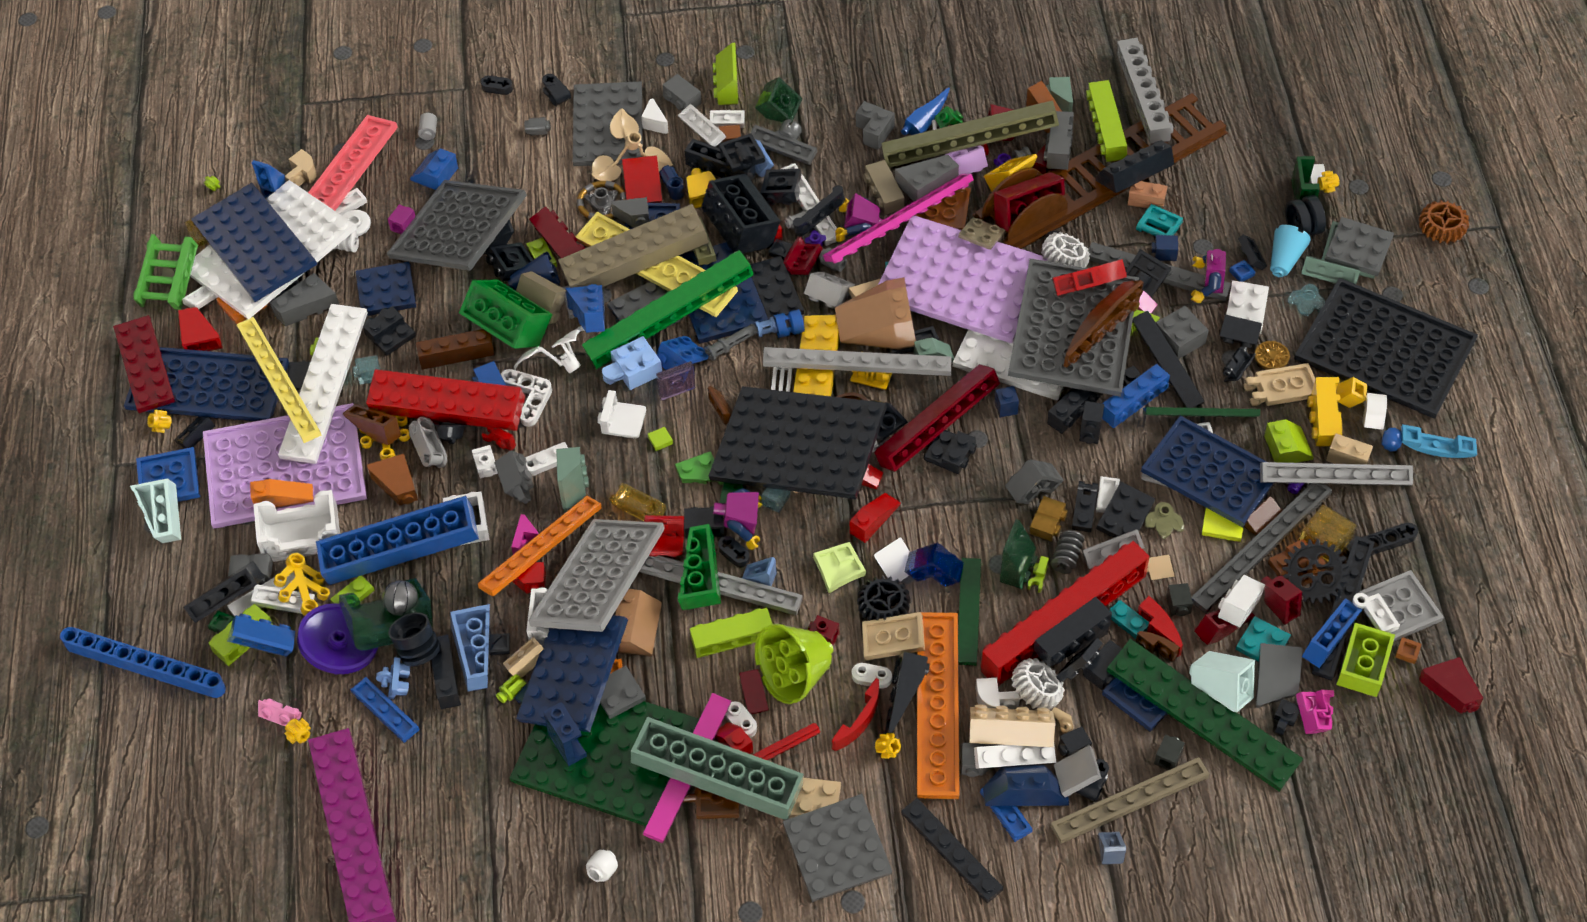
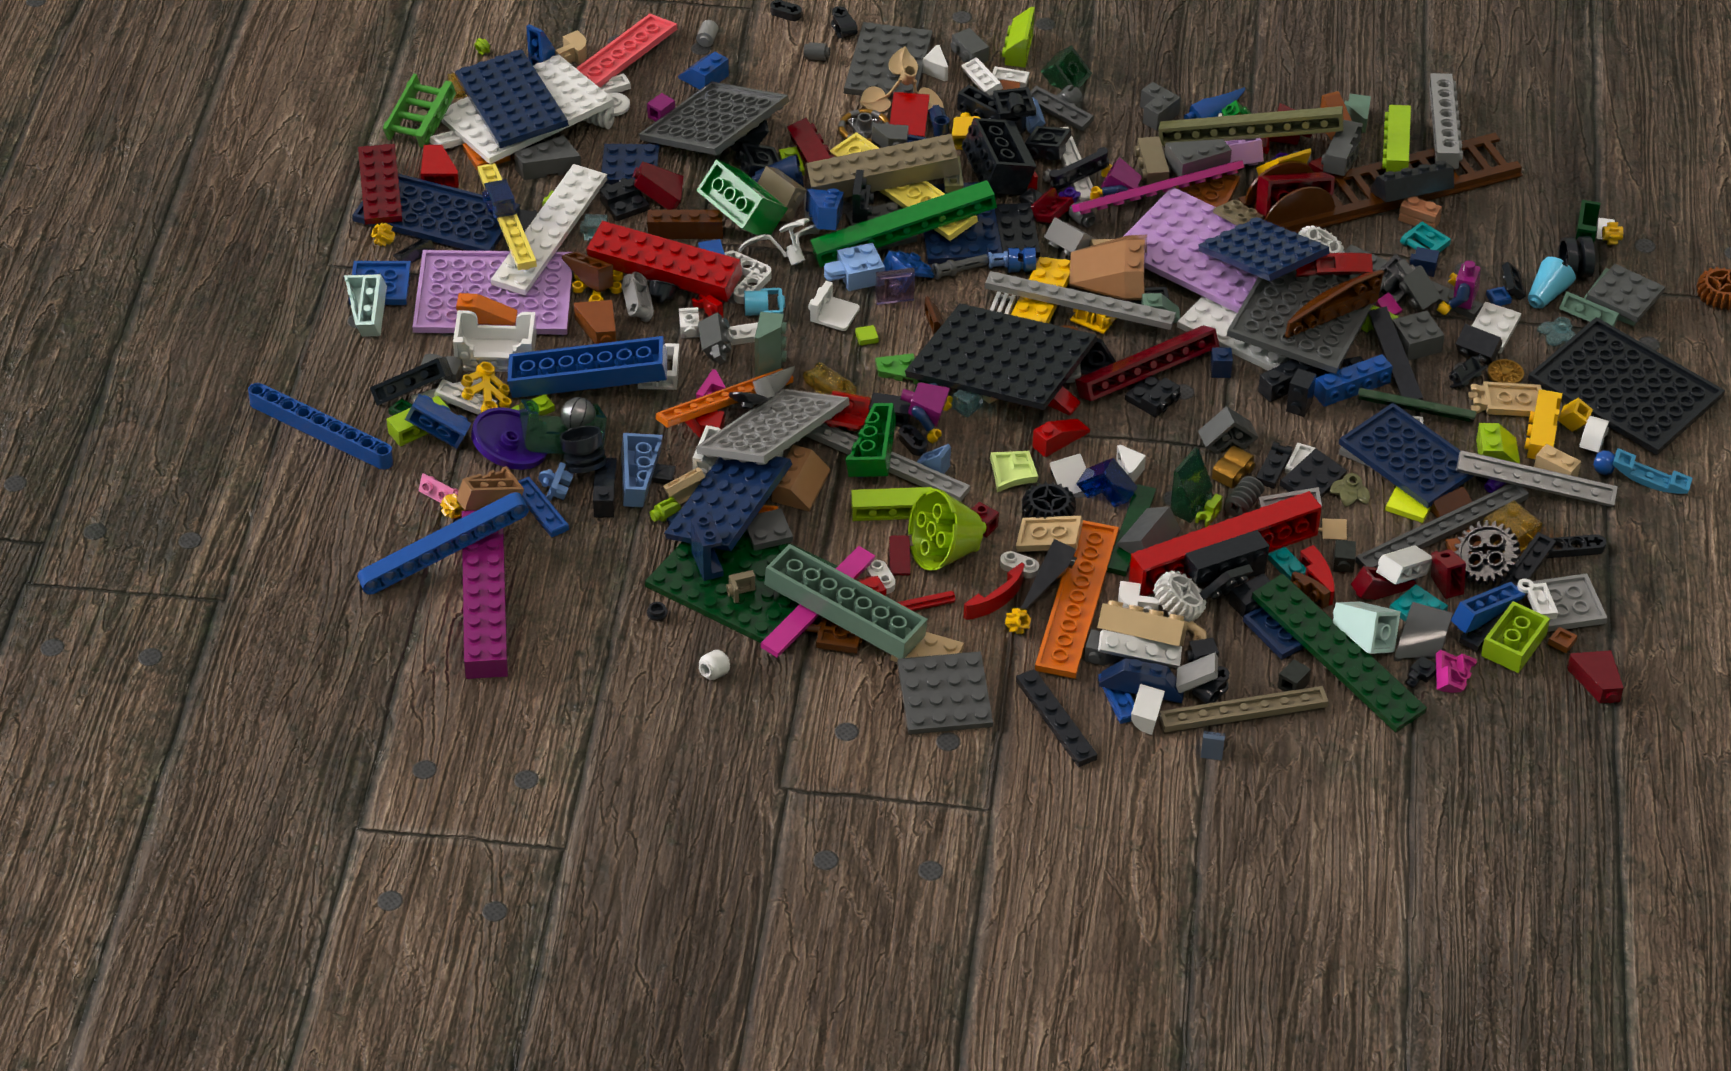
camera: 10 degrees right, 10 degrees down
none -> blue beam [357,492,529,594]
none -> medium nougat wedge [456,466,524,511]
none -> clear blue brick [482,179,516,218]
none -> dark red slope [633,161,684,210]
none -> black plate [647,602,668,621]
none -> dark tan bracket [726,570,755,603]
none -> black dish [729,392,768,409]
none -> medium azure piece [744,288,785,316]
none -> light grey piece [753,366,795,398]
none -> black plate [852,170,874,223]
none -> white slope [1116,445,1146,487]
none -> dark grey slope [1117,506,1181,554]
none -> white brick [1131,684,1165,735]
none -> dark blue plate [1198,217,1330,281]
none -> dark grey hinge [1396,259,1442,311]

